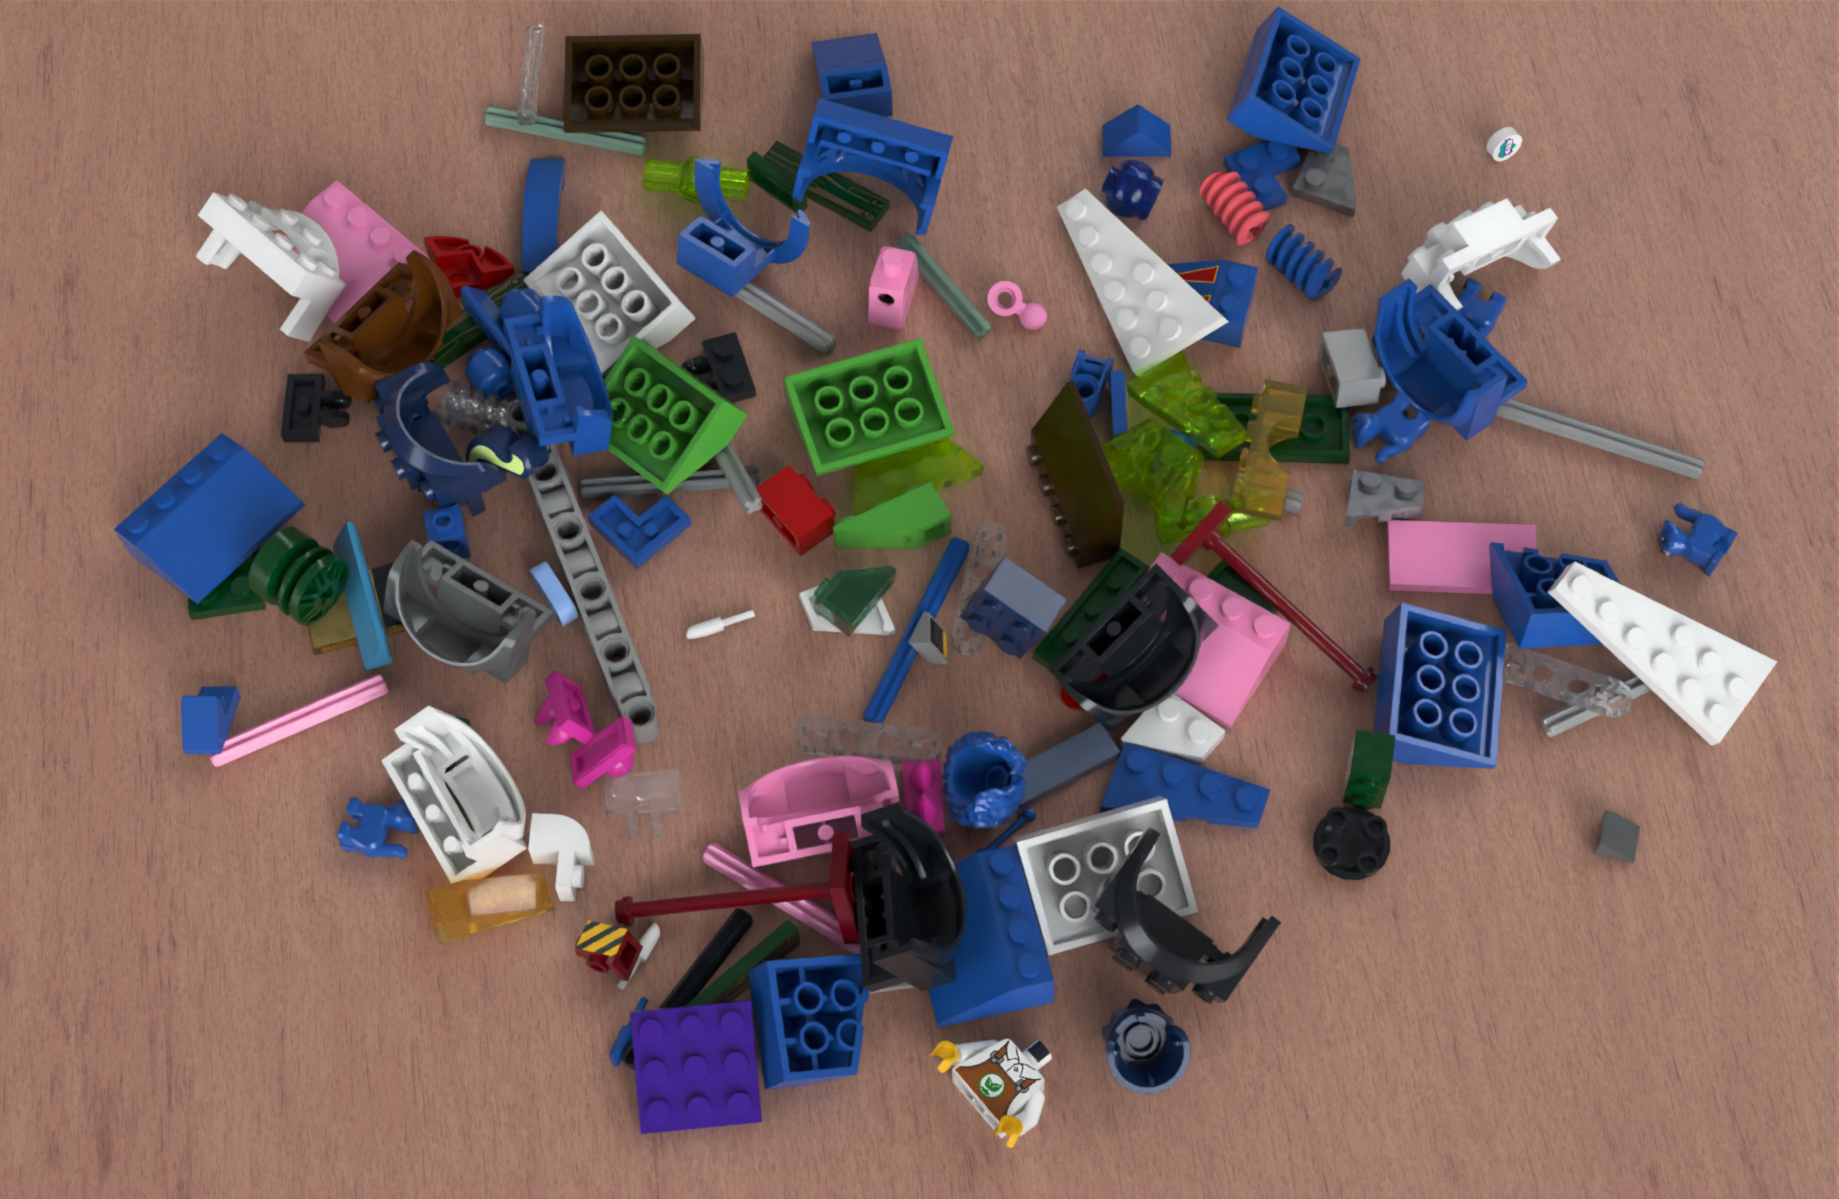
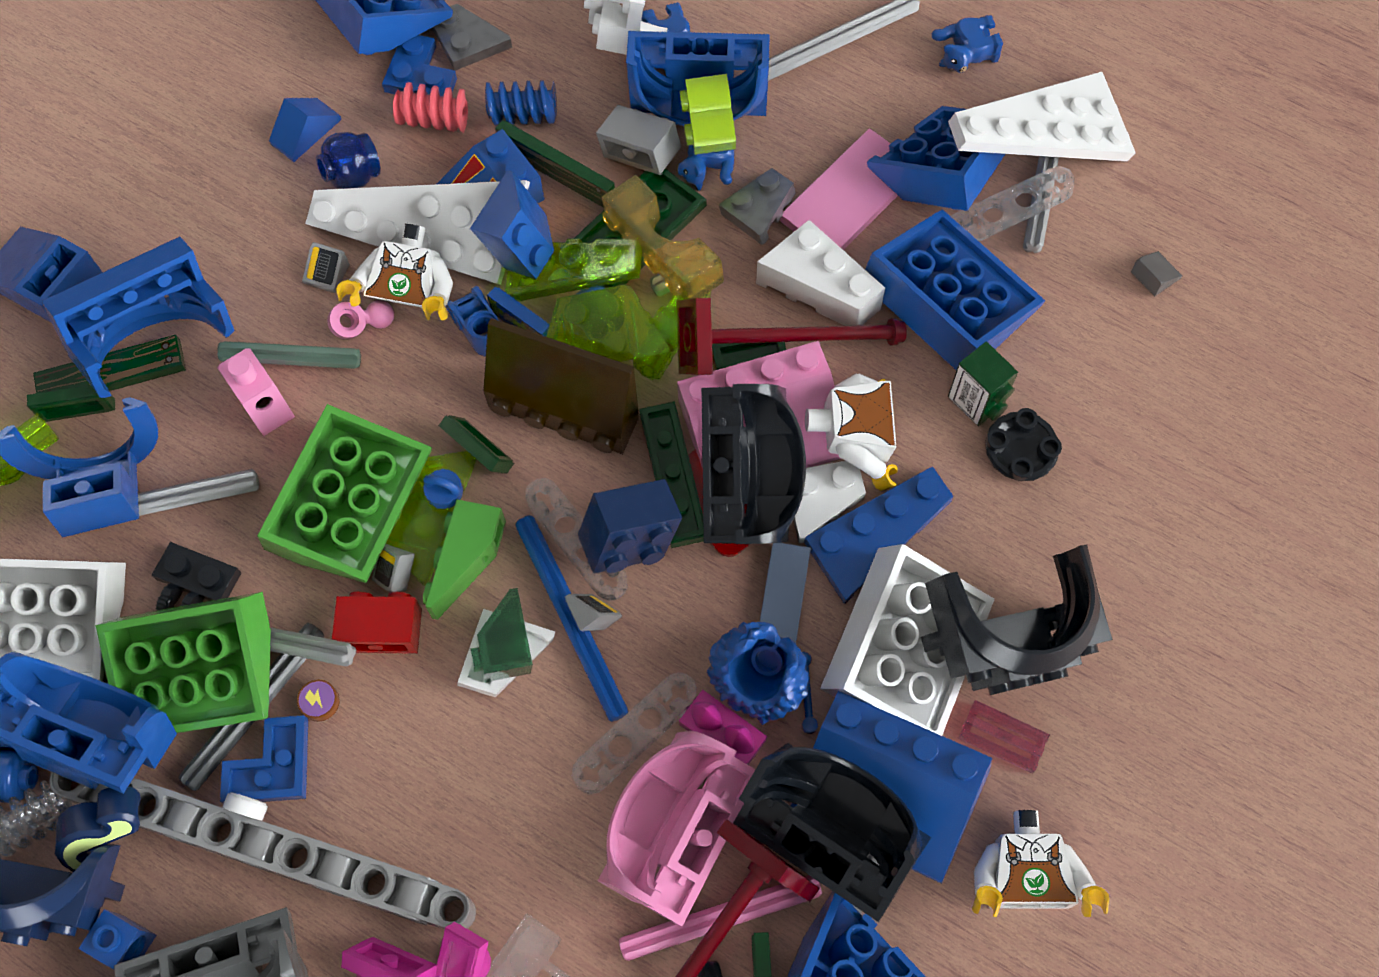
camera: 50 degrees left, 5 degrees up
light blue beam [528,562,579,627] -> none
white piece [686,610,755,639] -> none
dark blue hat [1102,999,1191,1094] -> none
none -> white tile [222,792,268,821]
none -> tile [297,679,340,722]
none -> slope [302,242,350,293]
none -> torso [336,223,453,320]
none -> light grey slope [372,544,415,593]
none -> blue tile [423,469,463,509]
none -> dark green tile [438,415,515,474]
none -> blue slope [470,170,554,279]
none -> dark green tile [495,120,616,208]
none -> lime brick [679,74,736,155]
none -> white wedge [756,220,885,326]
none -> white torso [805,374,898,491]
none -> clear pink tile [958,700,1050,774]

